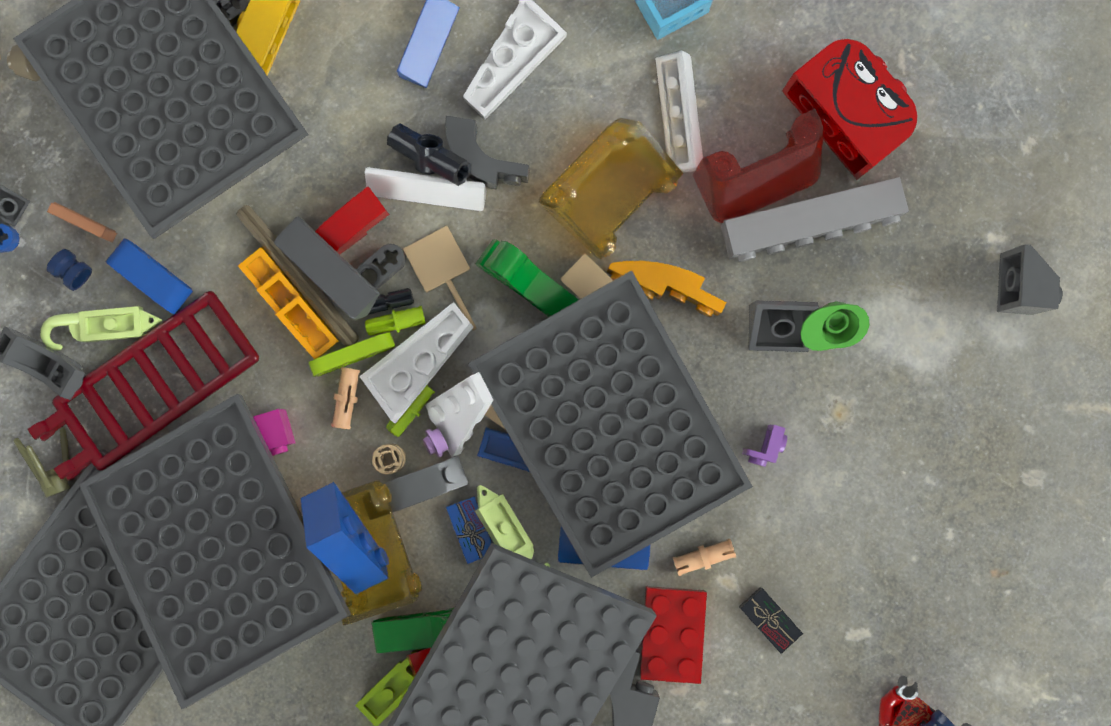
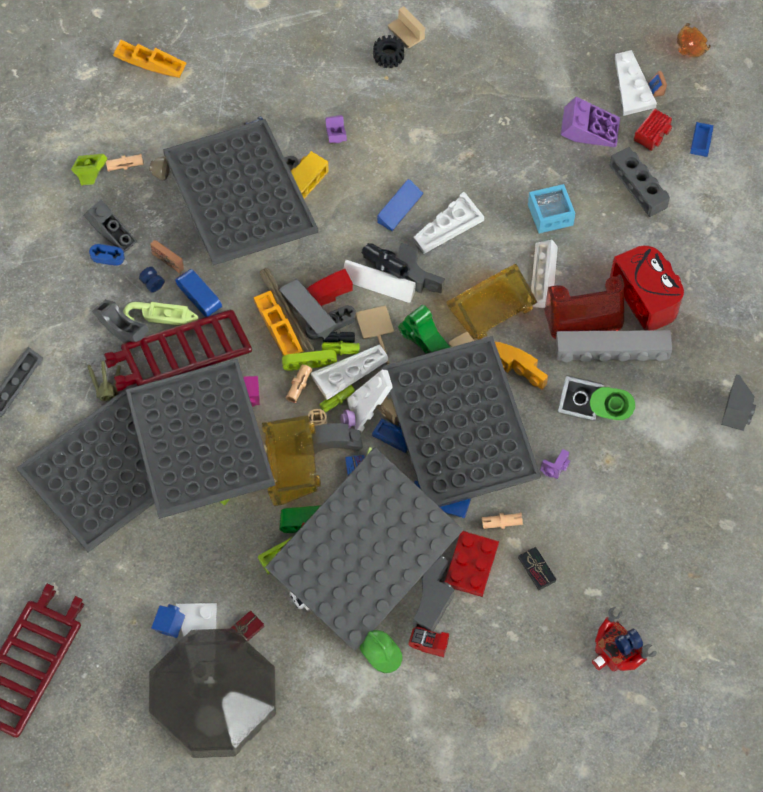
camera: 15 degrees right, 25 degrees down
blue wedge [300,482,389,594] -> none

